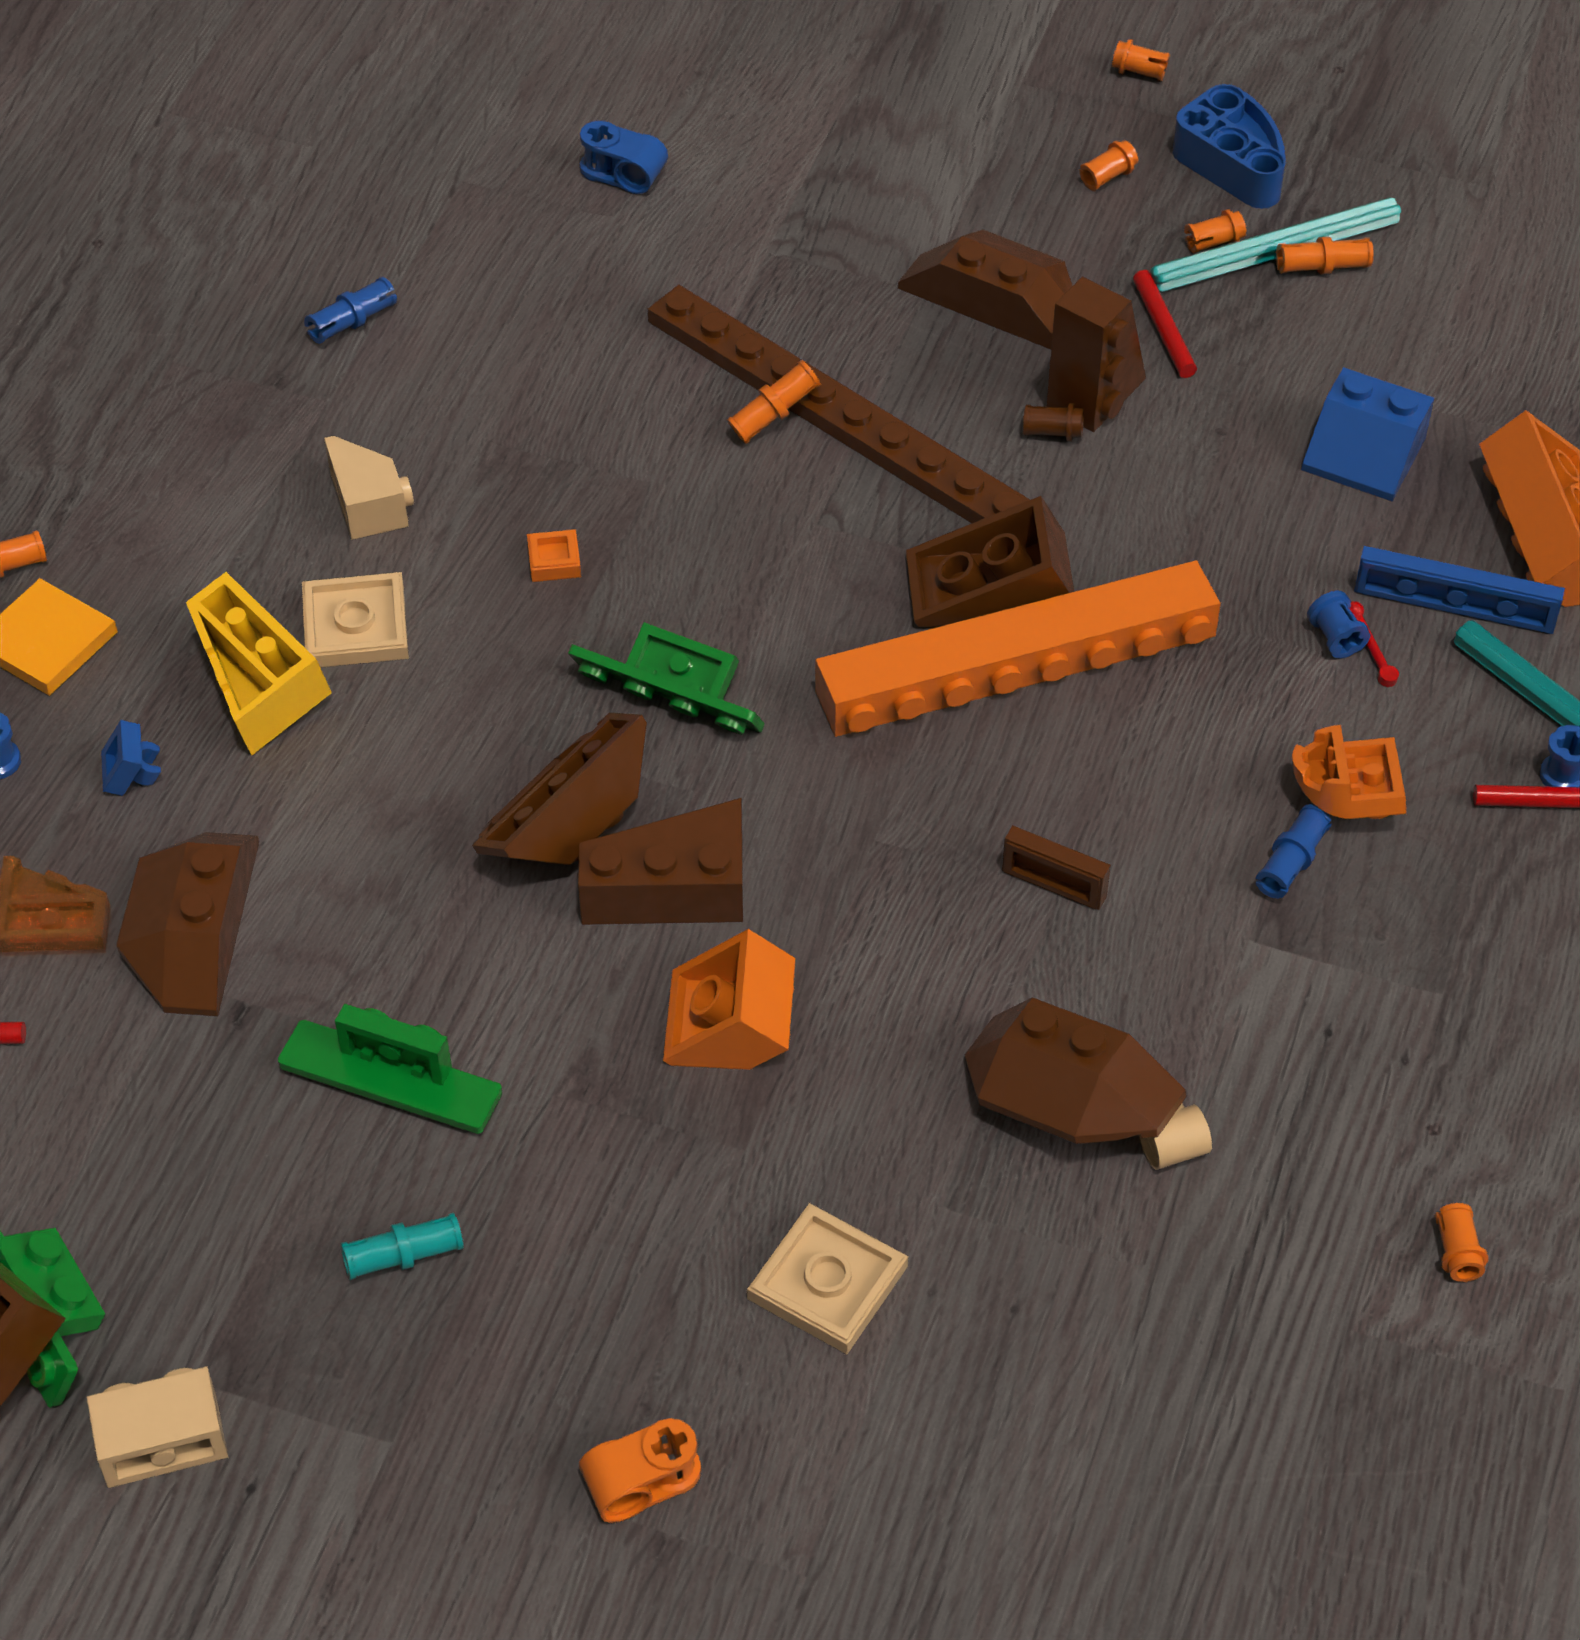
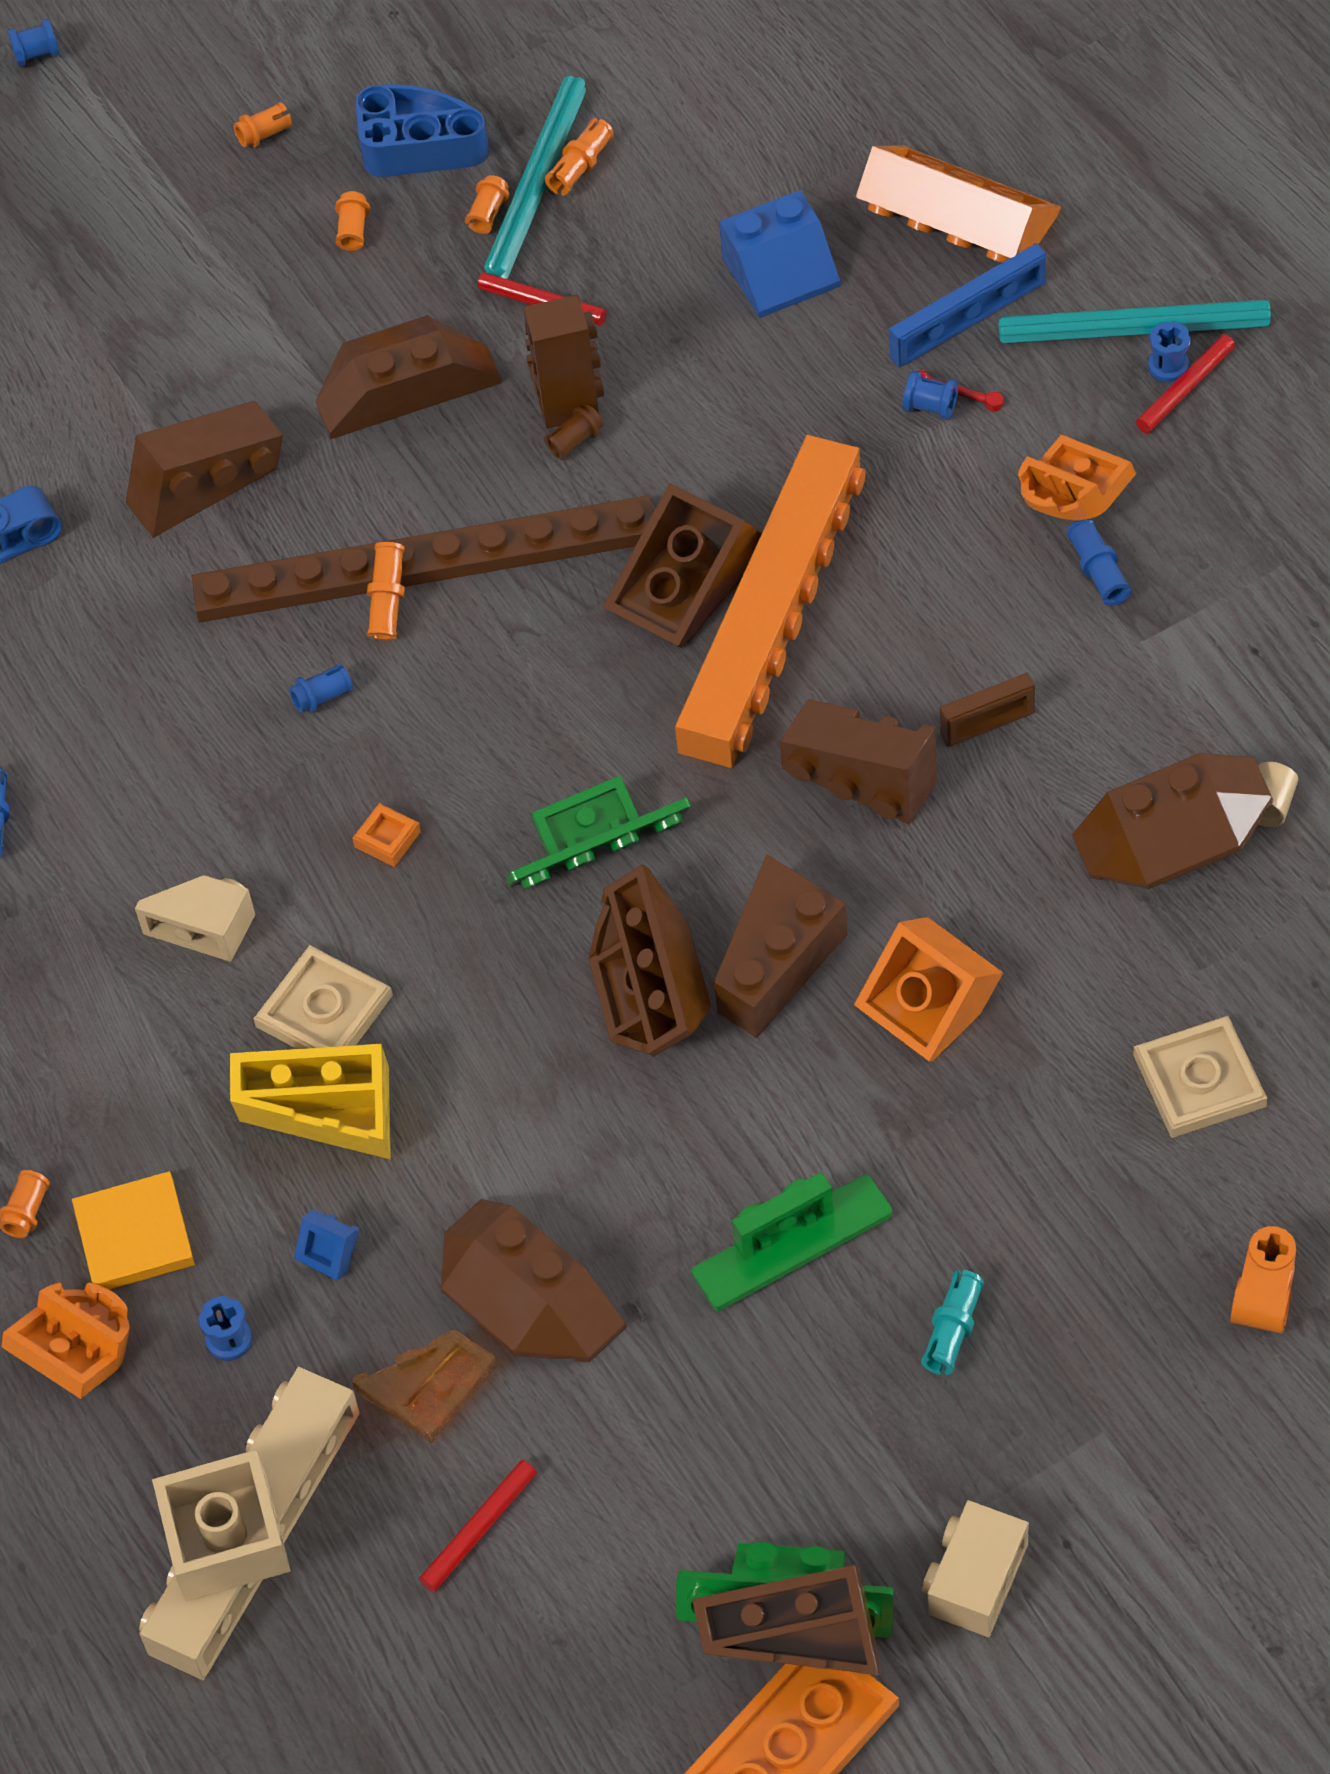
camera: 45 degrees left, 5 degrees up
none -> reddish brown wedge [126,401,283,538]
none -> blue pin [289,663,353,713]
none -> reddish brown wedge [780,699,937,825]

